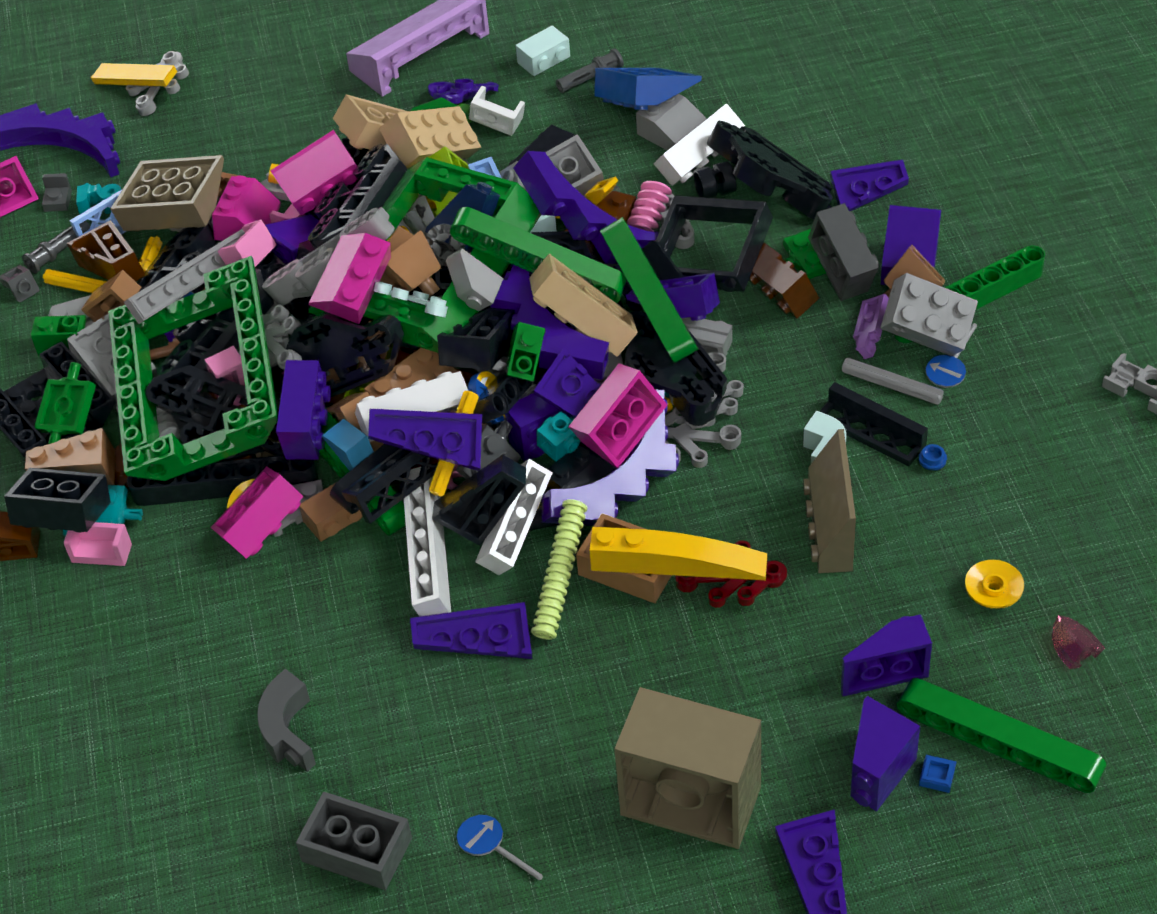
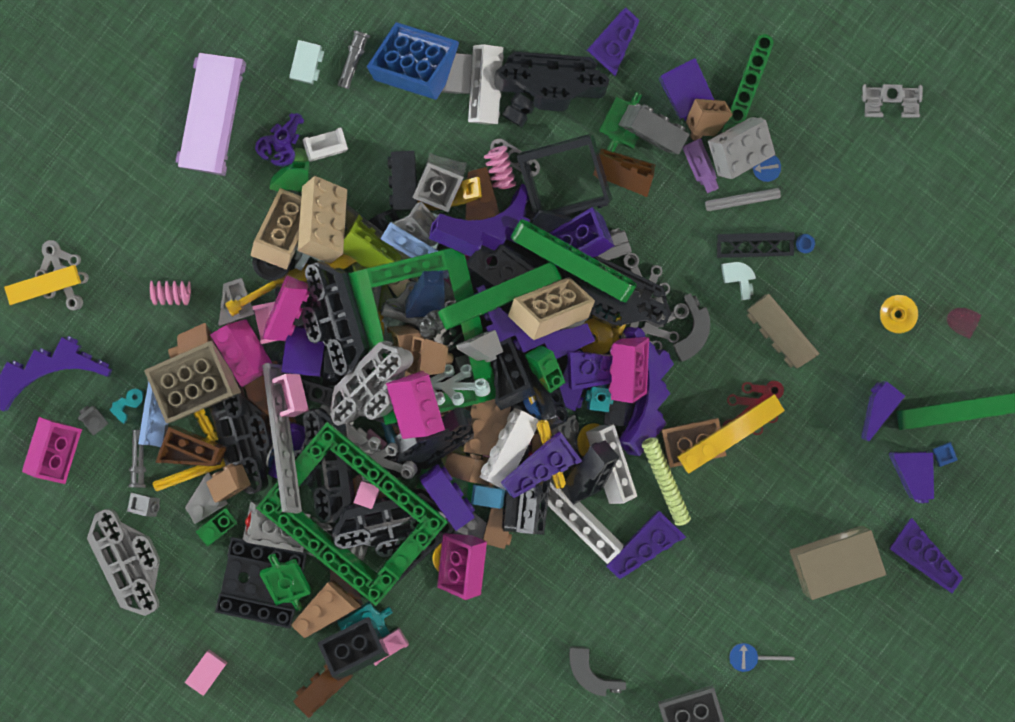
camera: 40 degrees left, 40 degrees up
none -> bright pink piece [150,281,191,305]
none -> dark grey arch [673,293,710,362]

